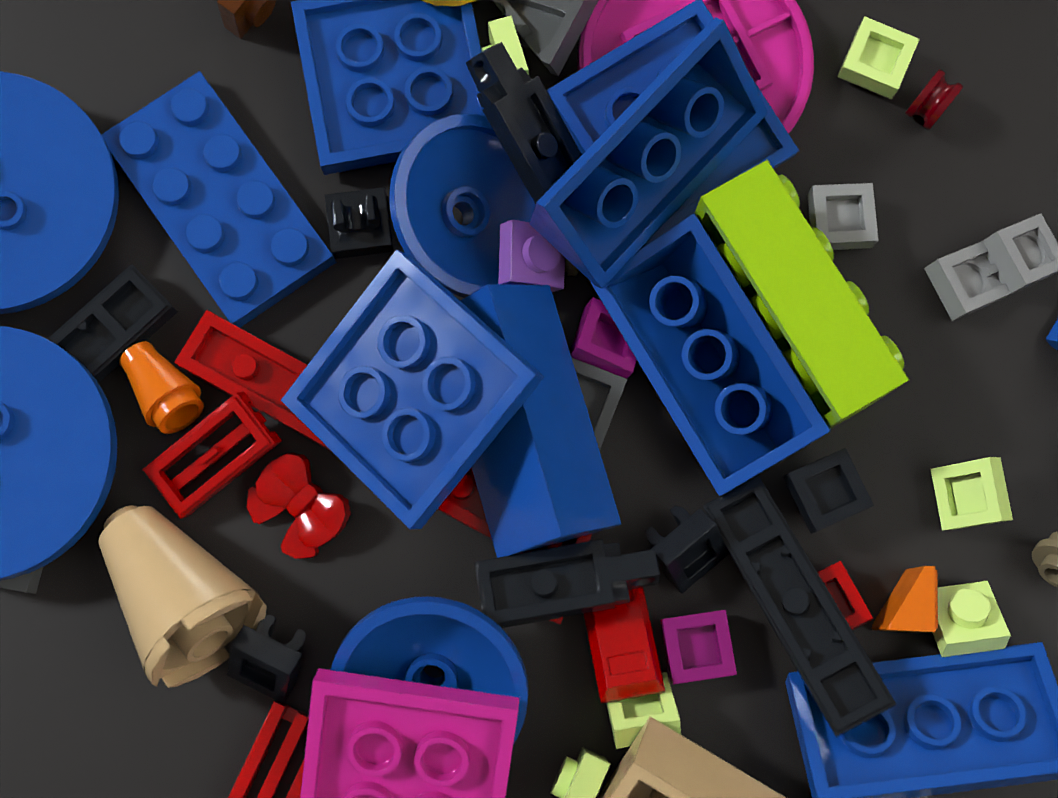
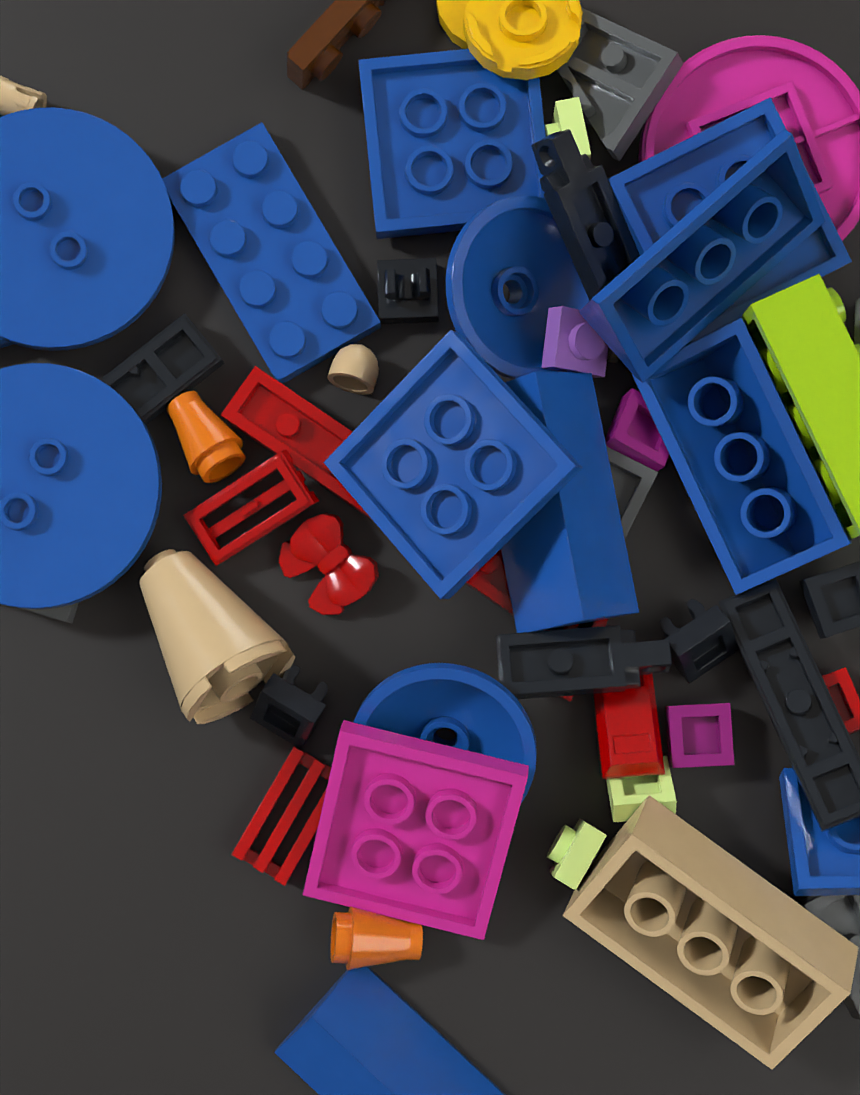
camera: 10 degrees right, 5 degrees up
none -> tan hinge [327,344,379,395]

